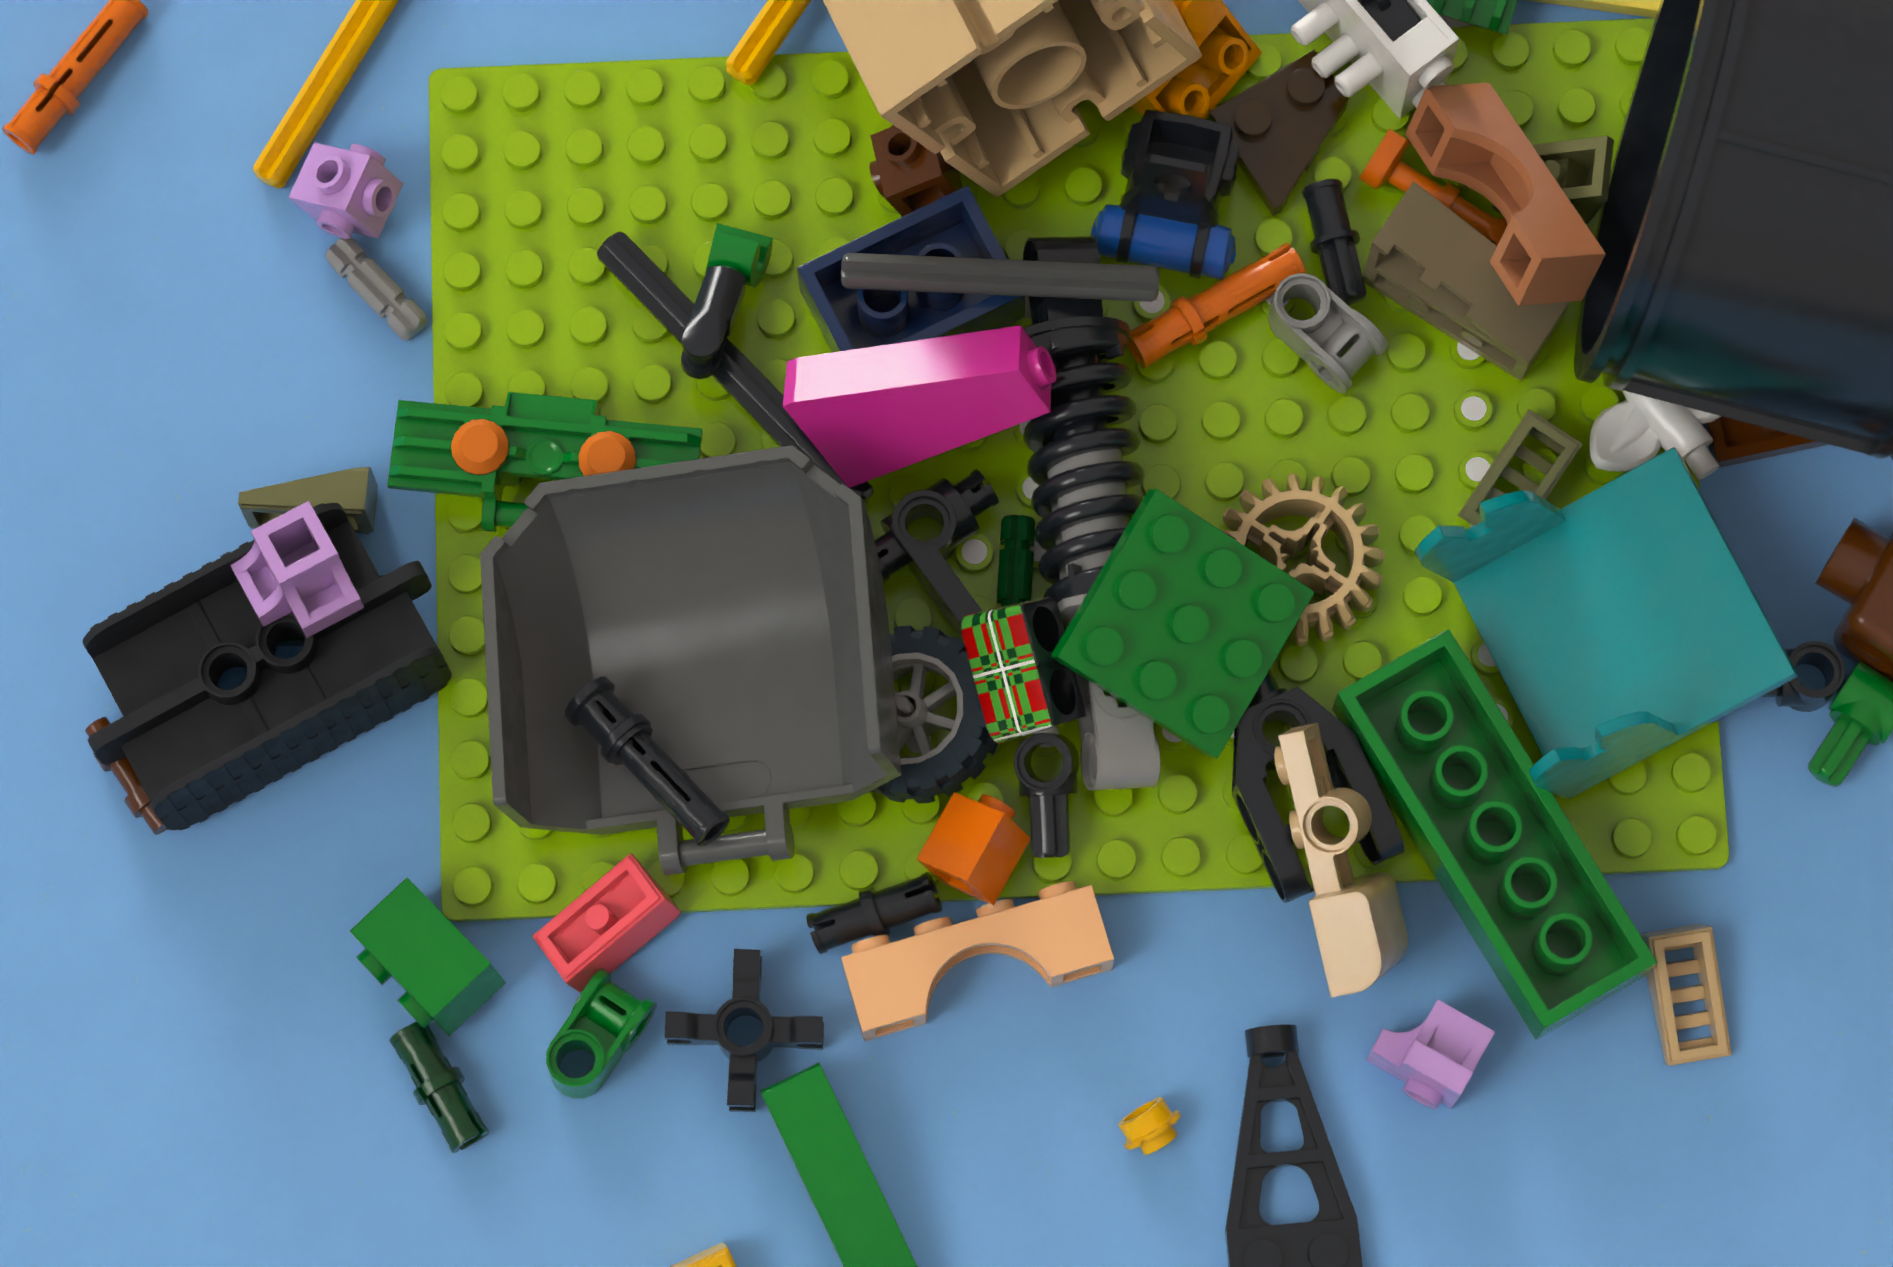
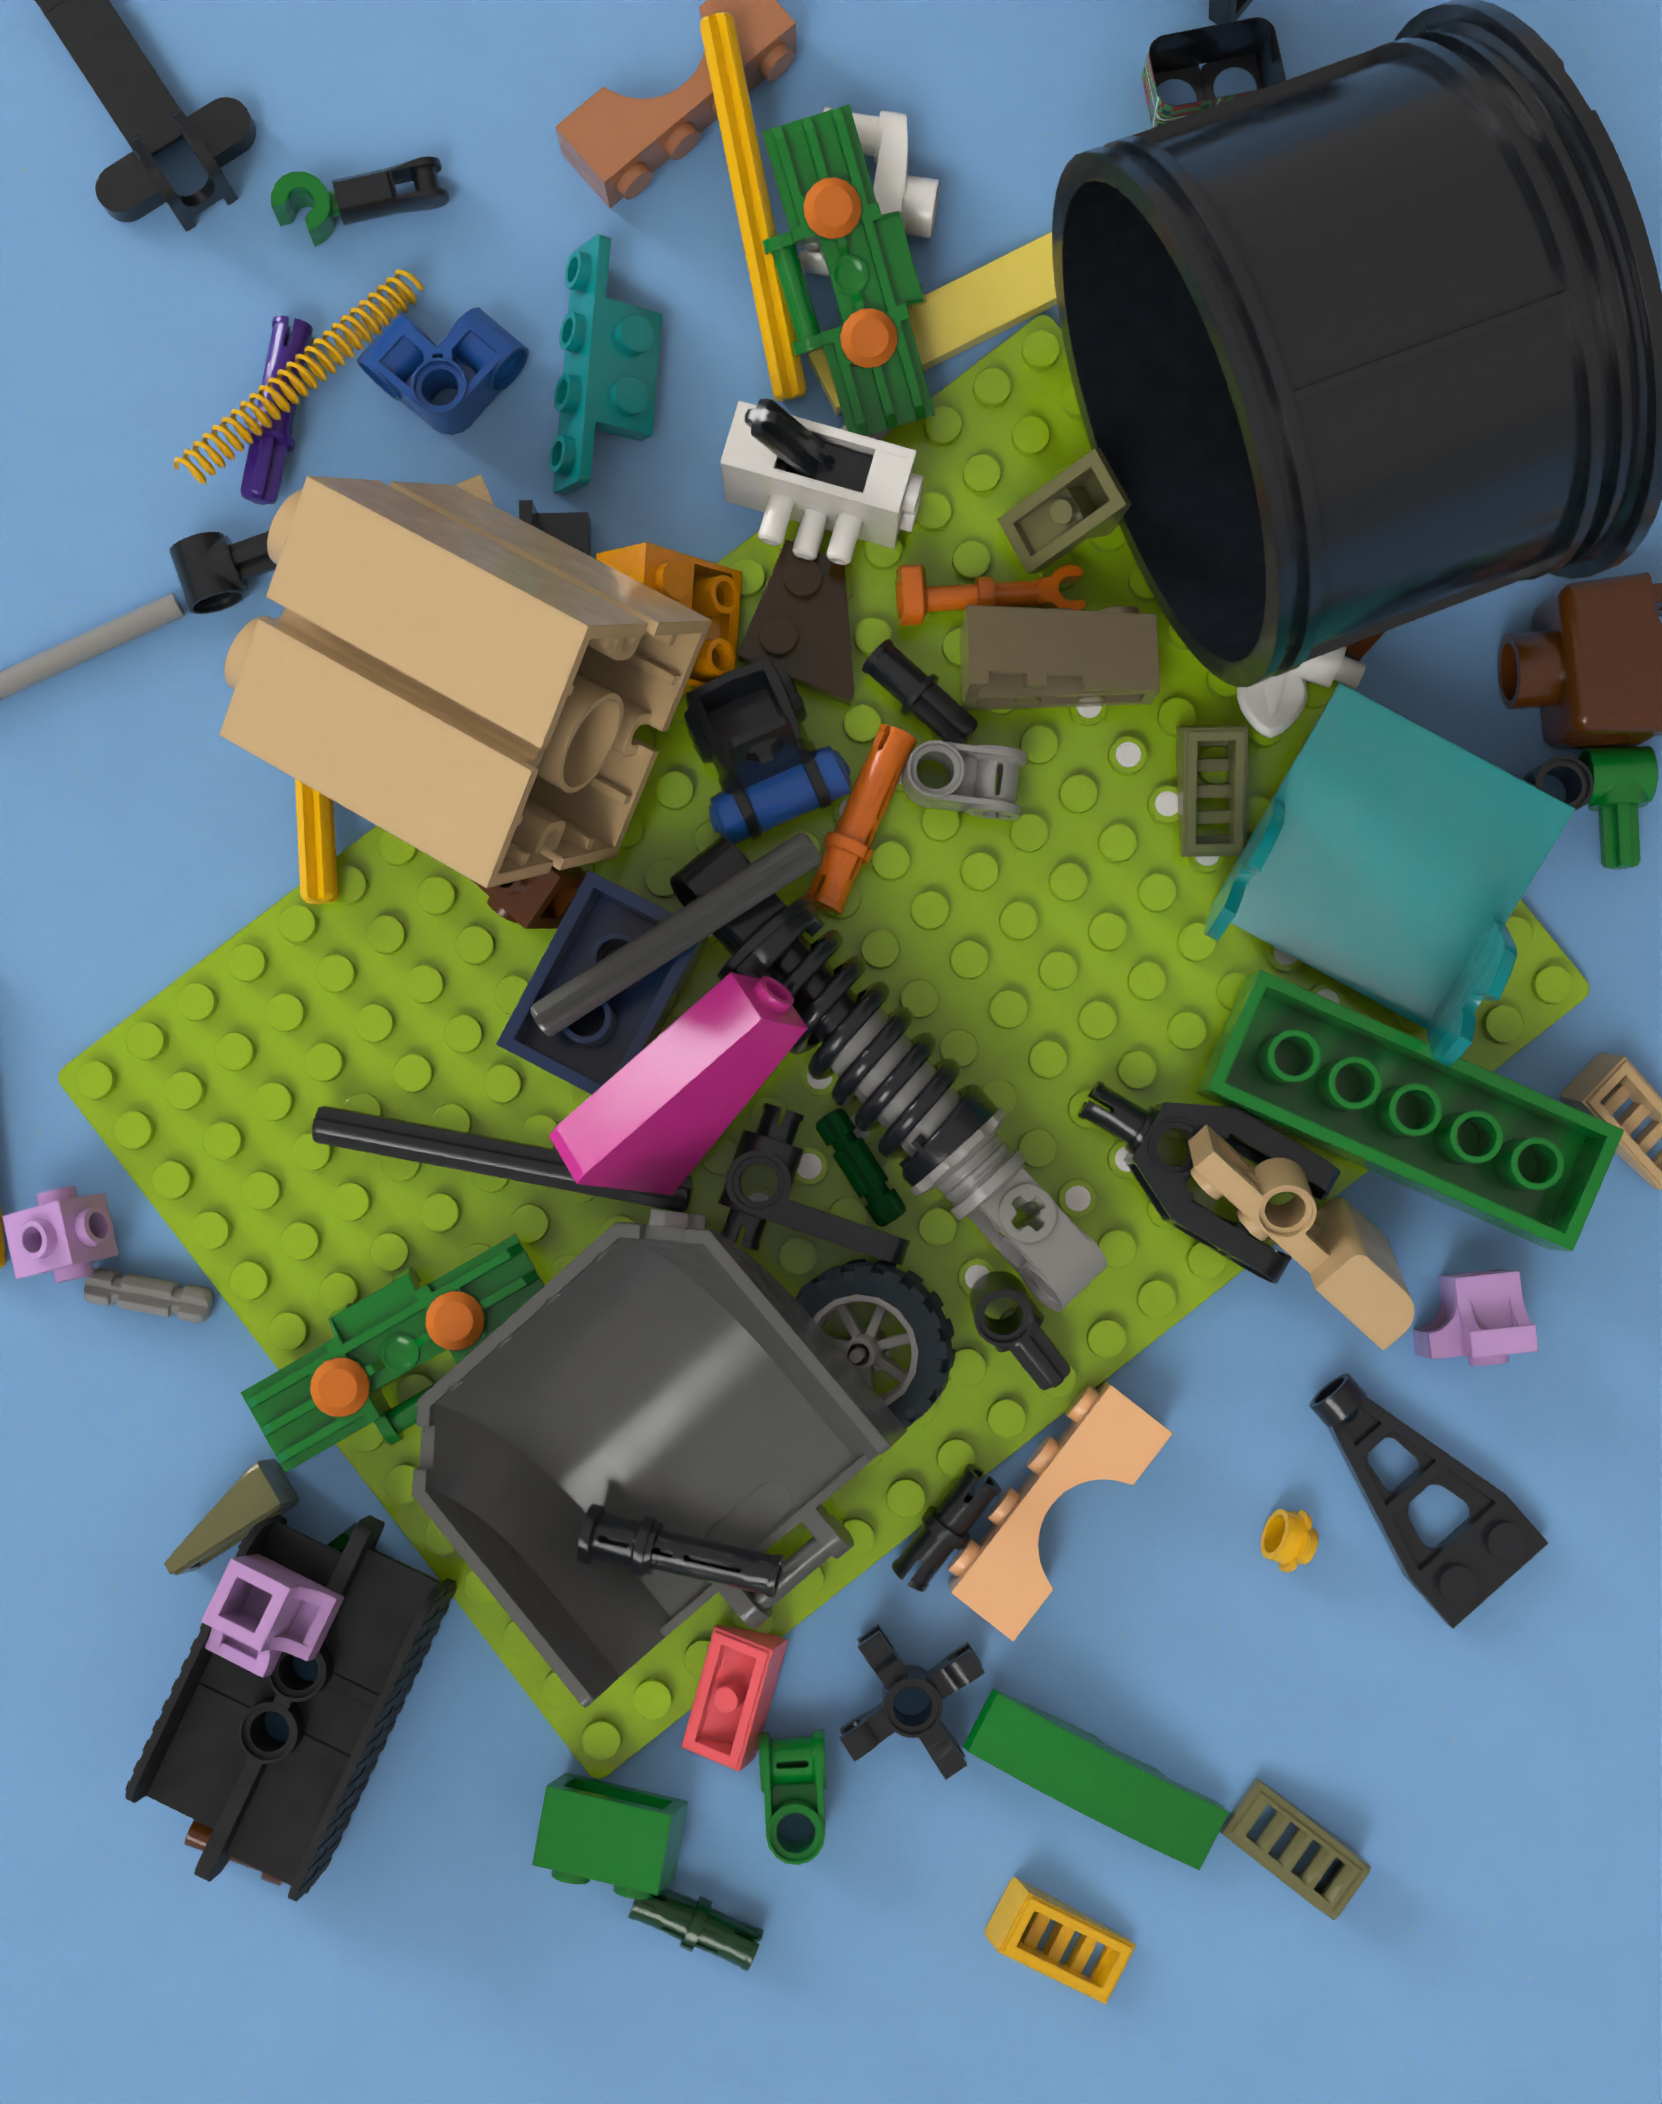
camera: 40 degrees left, 10 degrees up
black piece [681,223,773,379] -> none
orange brick [917,792,1031,906] -> none
piece [961,597,1087,744] -> none
green plate [1050,489,1315,759] -> none
tan gear [1221,473,1385,647] -> none
nougat arch [1405,83,1606,306] -> none

